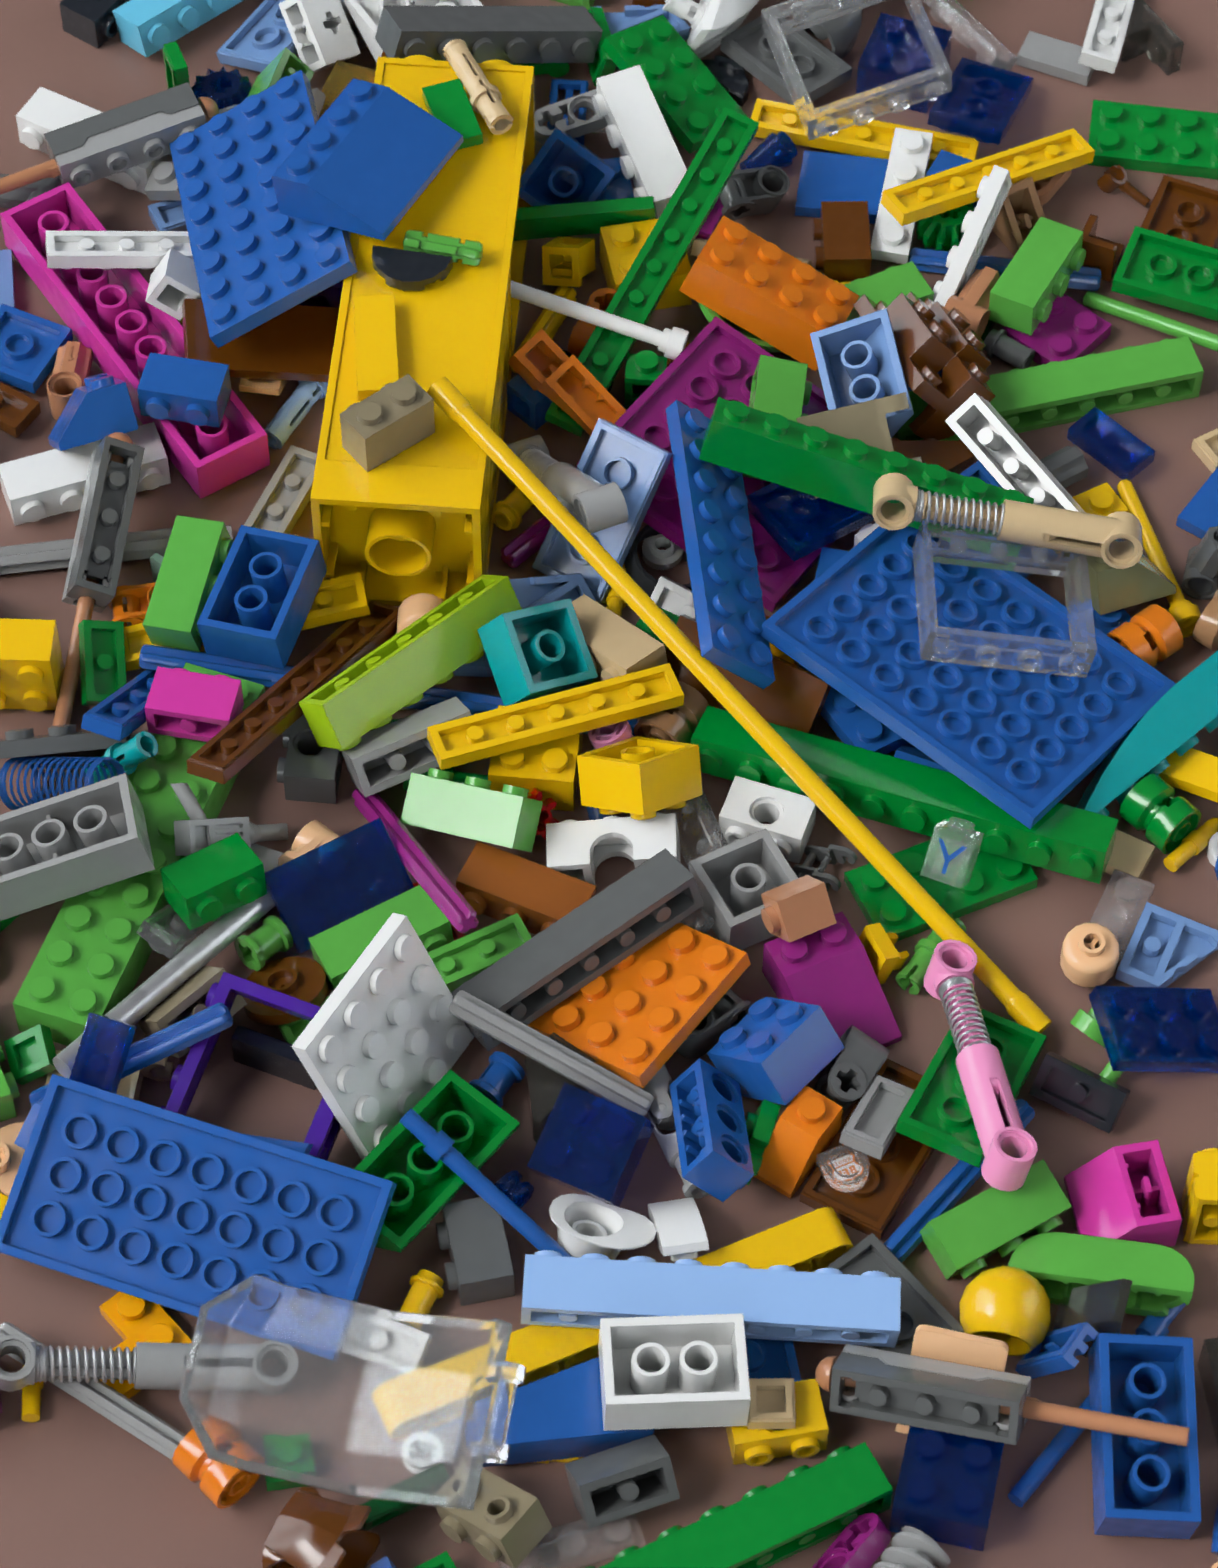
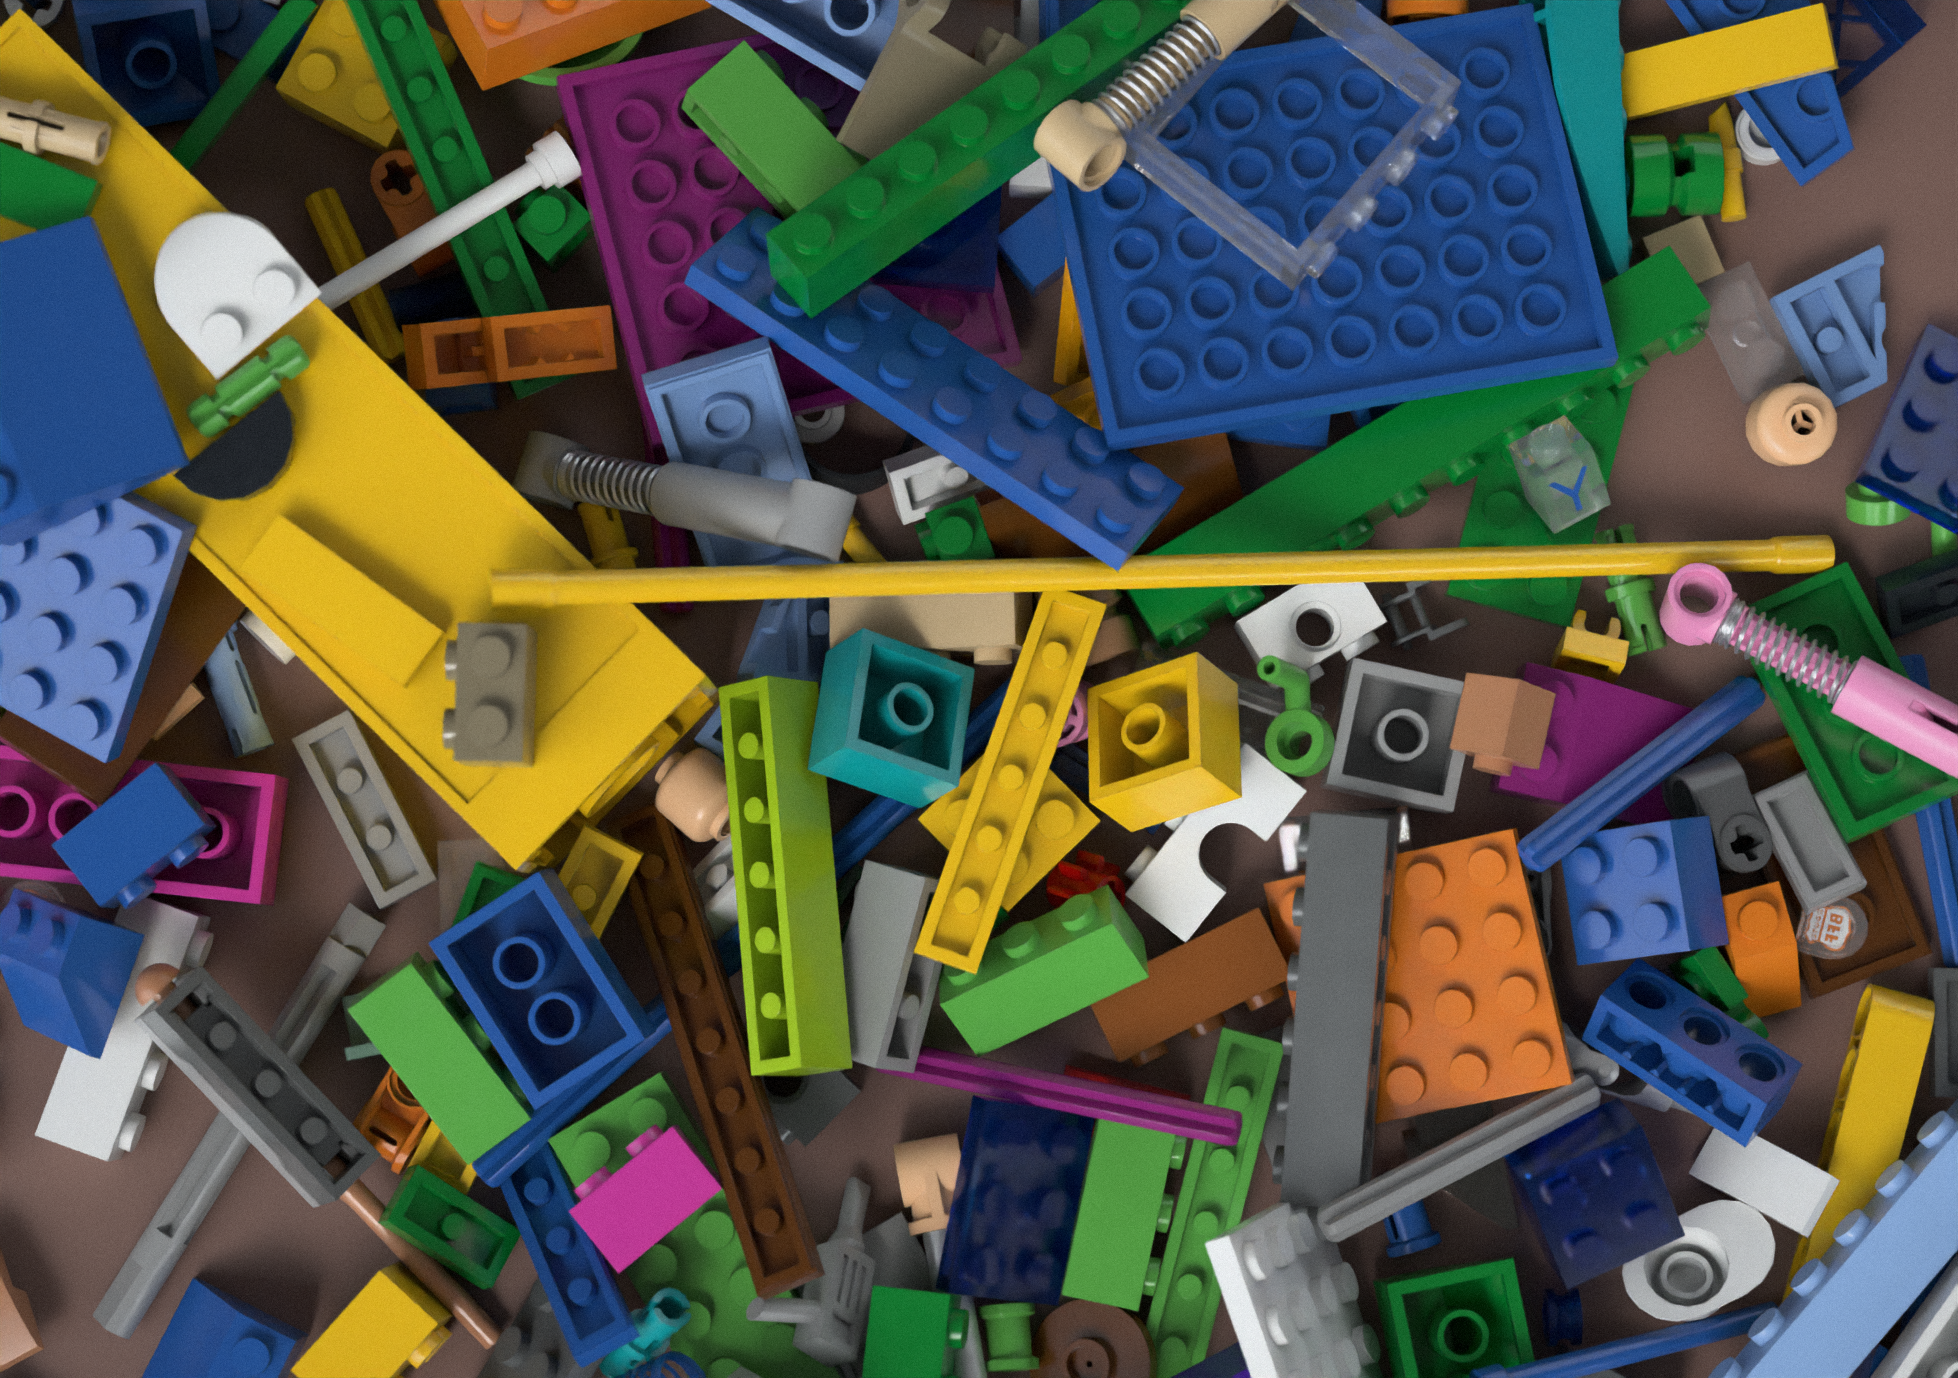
camera: 50 degrees left, 30 degrees up
yellow brick [542,237,595,287] -> none
none -> white slope [154,212,322,379]
none -> bright green plate [1257,655,1335,777]
none -> blue axle [1517,675,1766,872]

